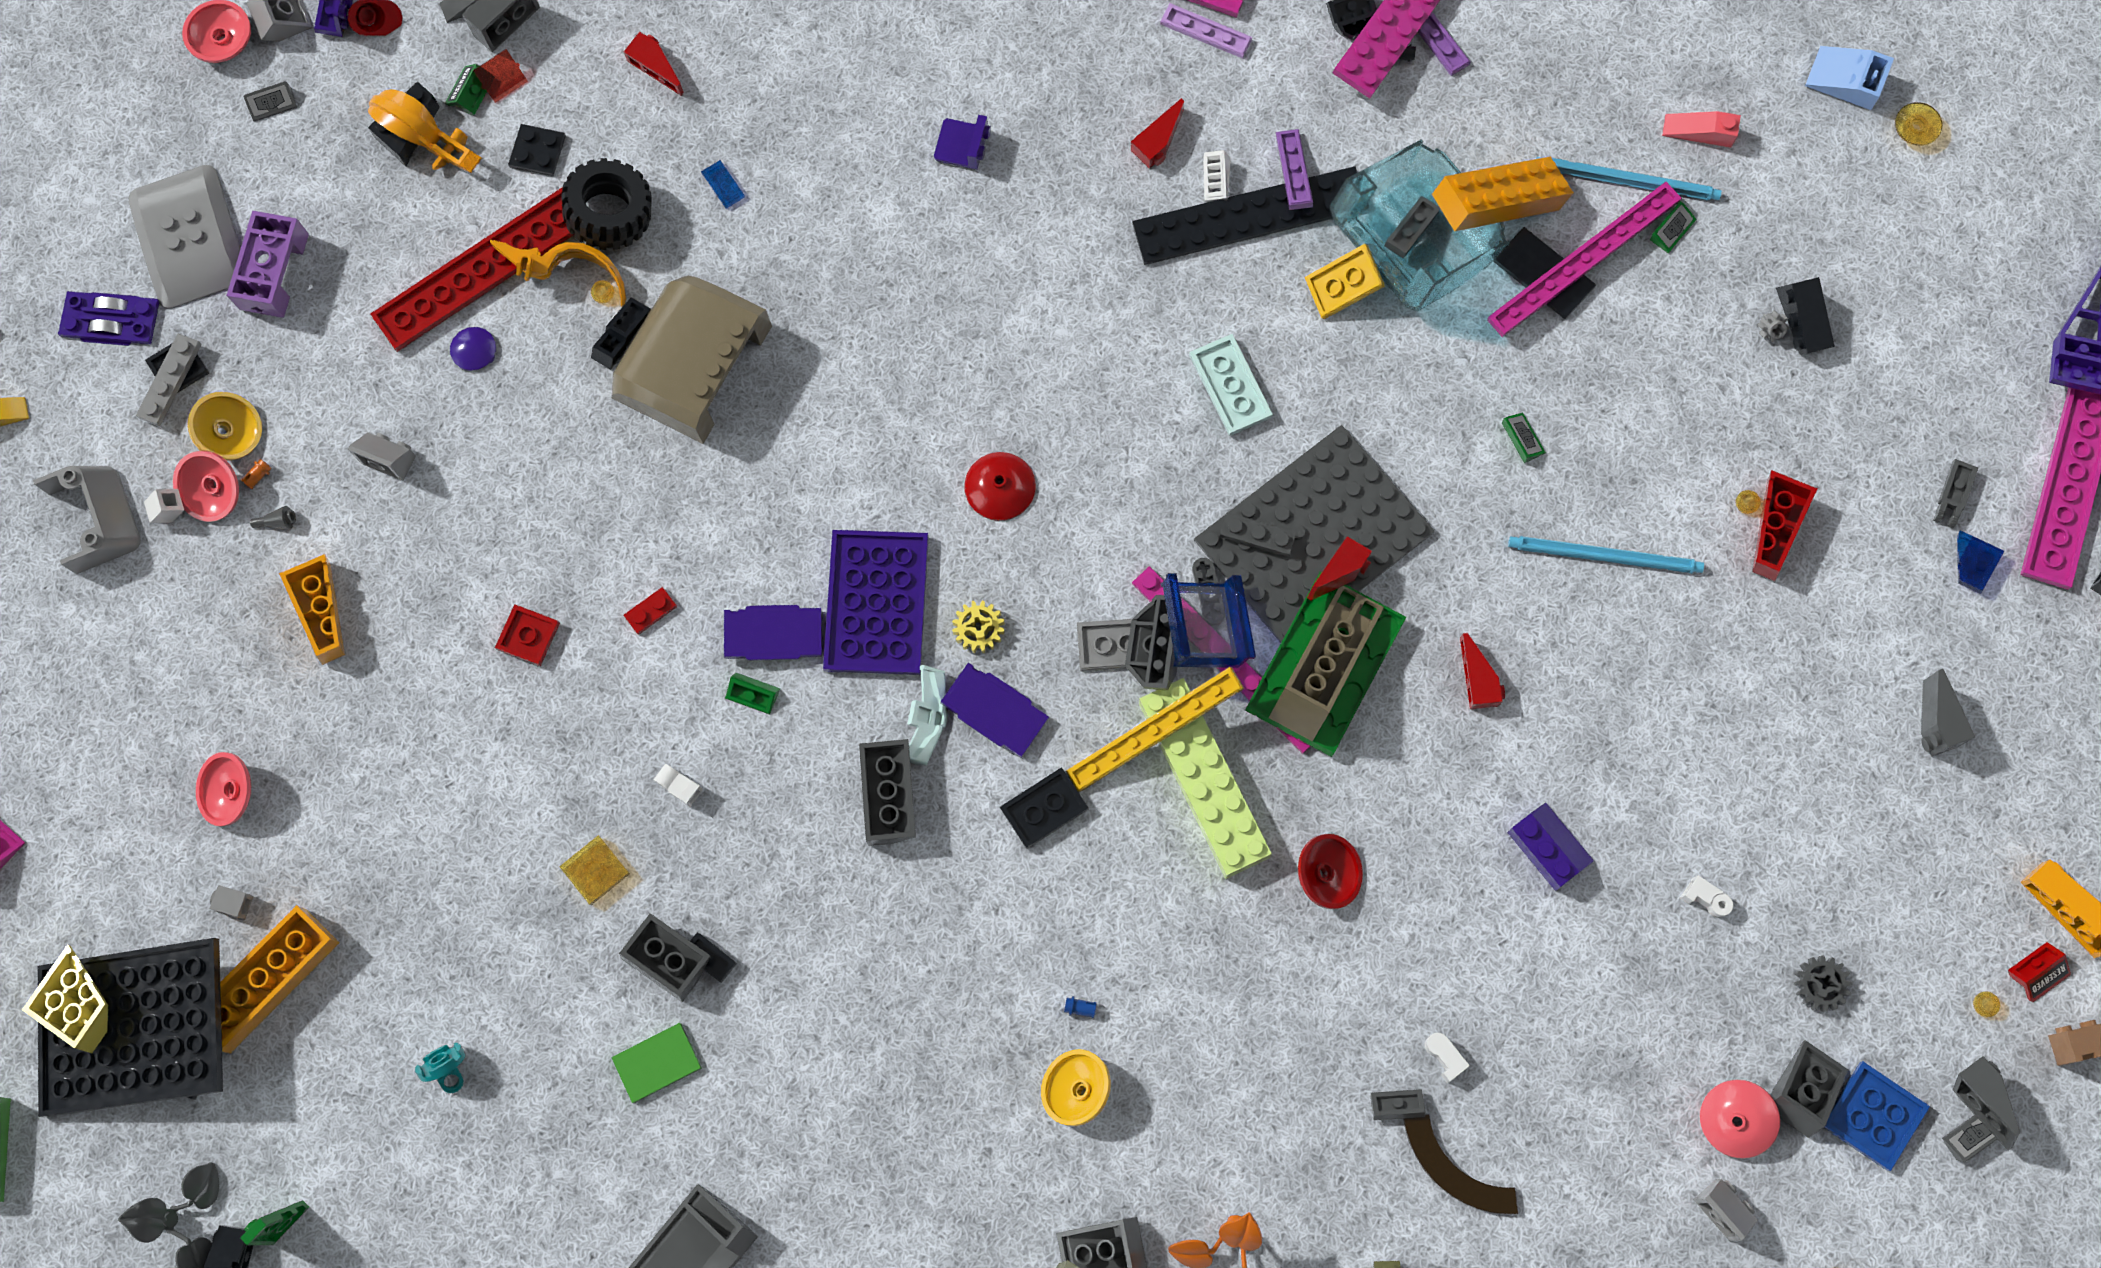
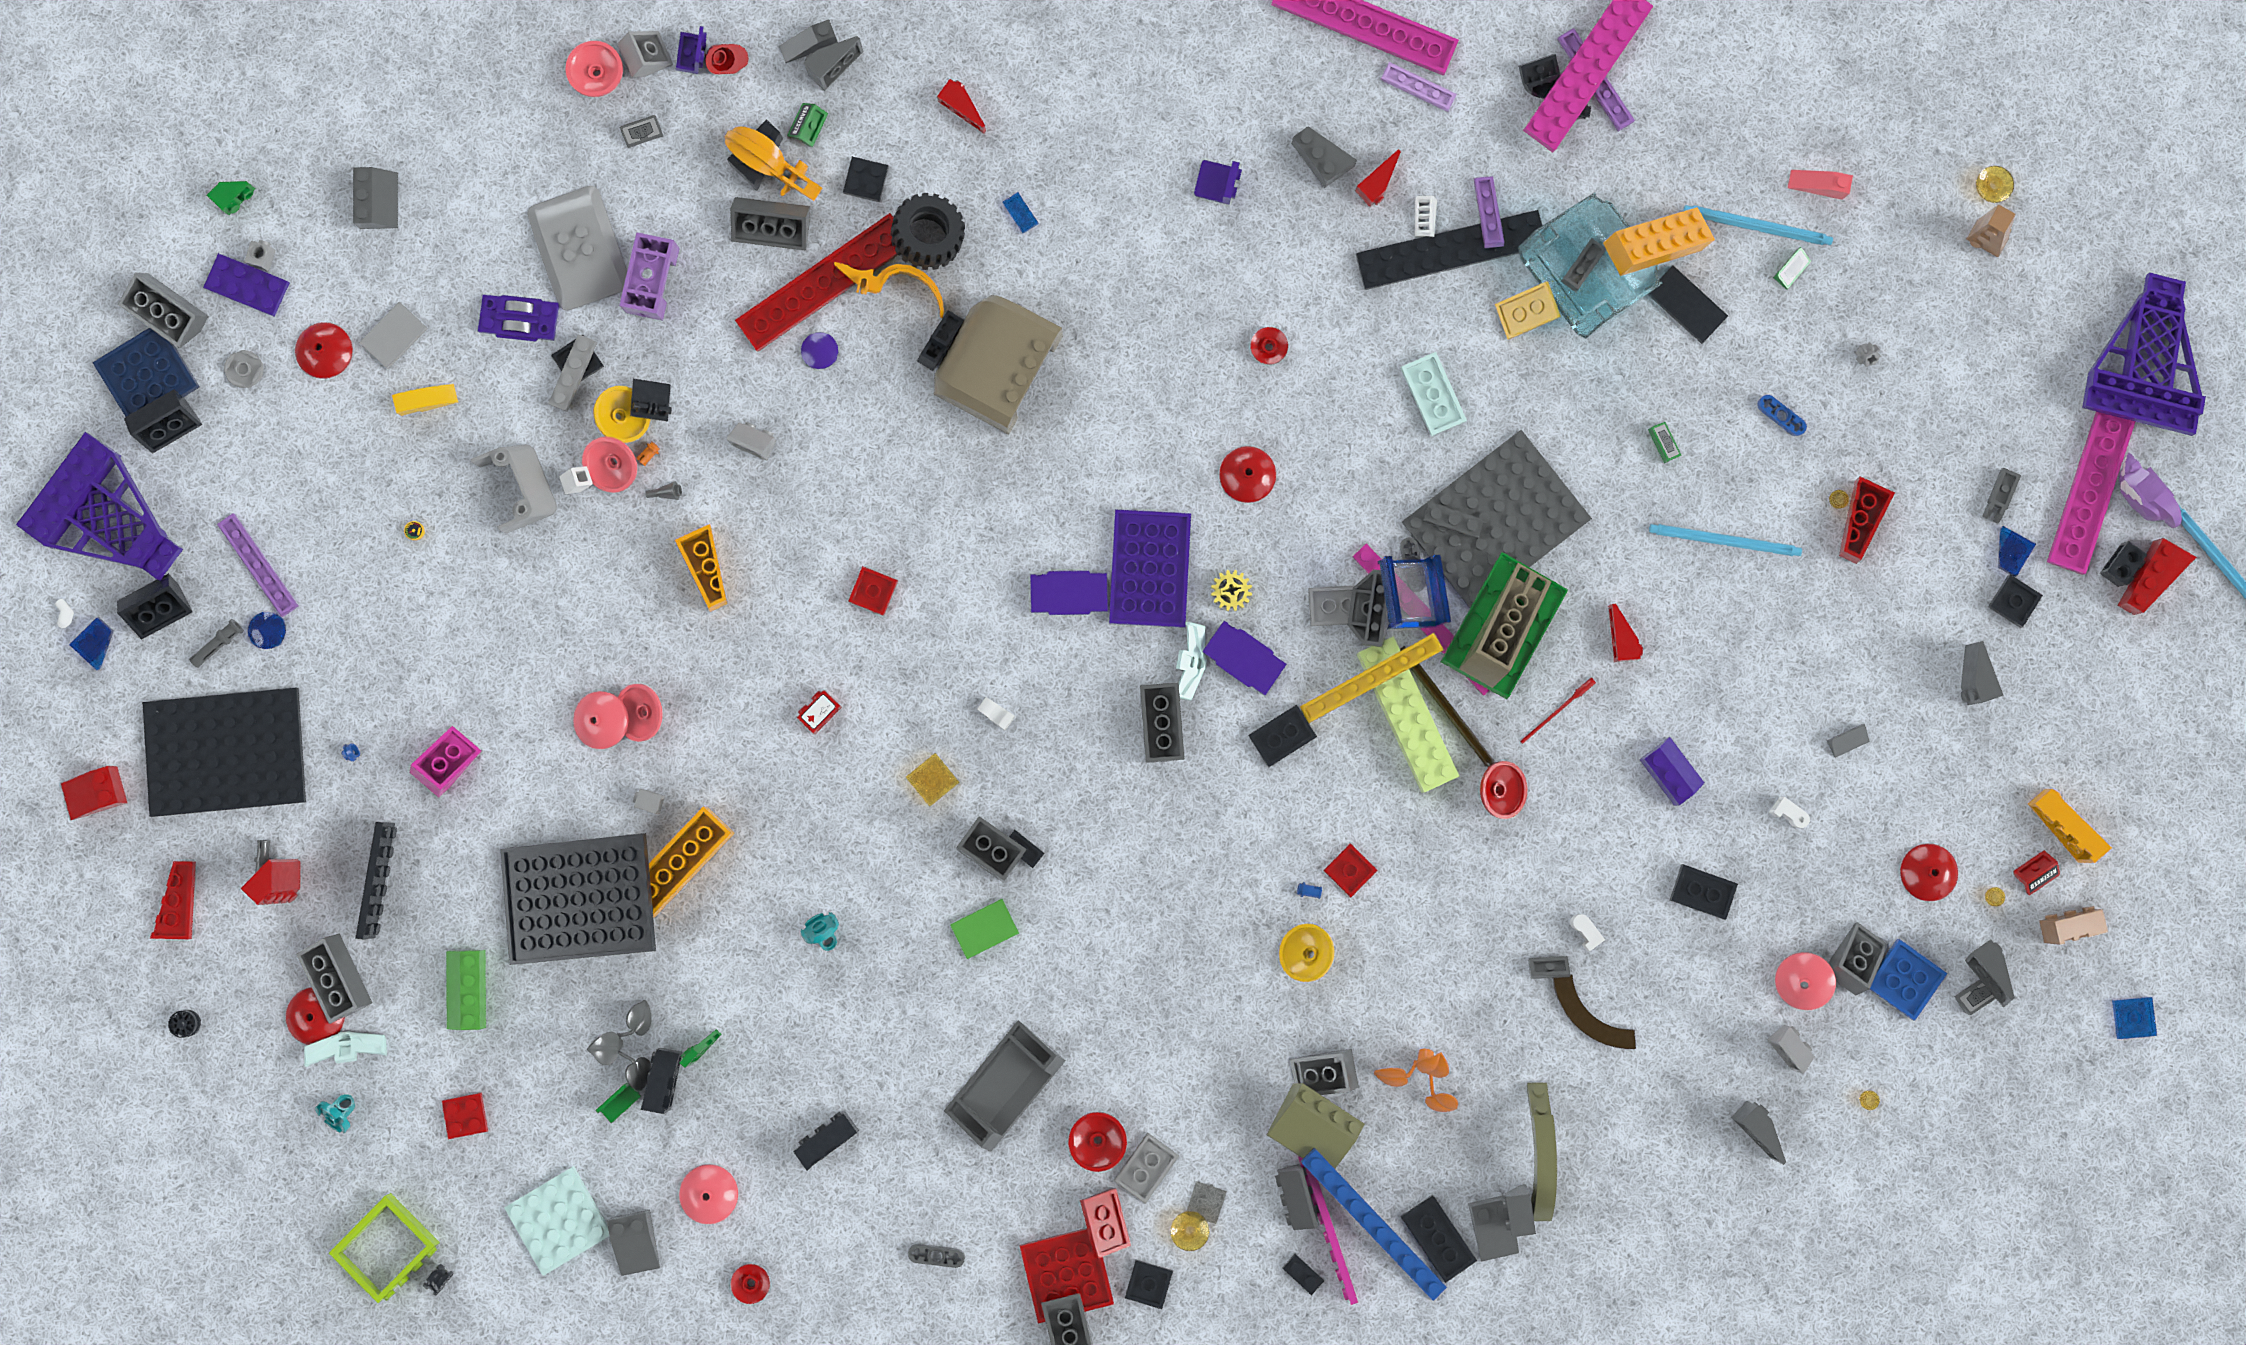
camera: 10 degrees left, 10 degrees up
light yellow wedge [22,945,108,1053] -> none
clear red piece [473,49,528,103] -> none
clear yellow plate [591,280,615,303] -> none
red plate [623,587,677,635] -> none
green slope [725,673,781,715] -> none
red slope [1307,536,1372,600] -> none
dark pink plate [1487,182,1682,337] -> none
black wedge [1776,277,1835,355] -> none
dark grey gear [1794,955,1853,1012] -> none
light blue slope [1805,46,1894,110] -> none
none -> coral dish [573,691,628,749]
none -> black hinge [630,378,672,422]
none -> dark grey slope [730,197,810,251]
none -> brick [797,690,842,734]
none -> red dish [1250,327,1288,365]
none -> dark grey wedge [1291,126,1357,188]
none -> red tile [1323,843,1378,898]
none -> dark brown piece [1400,646,1495,767]
none -> red piece [1520,678,1596,744]
none -> black plate [1669,864,1738,920]
none -> blue beam [1757,395,1807,436]
none -> slope [1826,724,1870,758]
none -> red dish [1900,844,1958,901]
none -> medium nougat wedge [1966,205,2016,257]
none -> black plate [1988,575,2043,628]

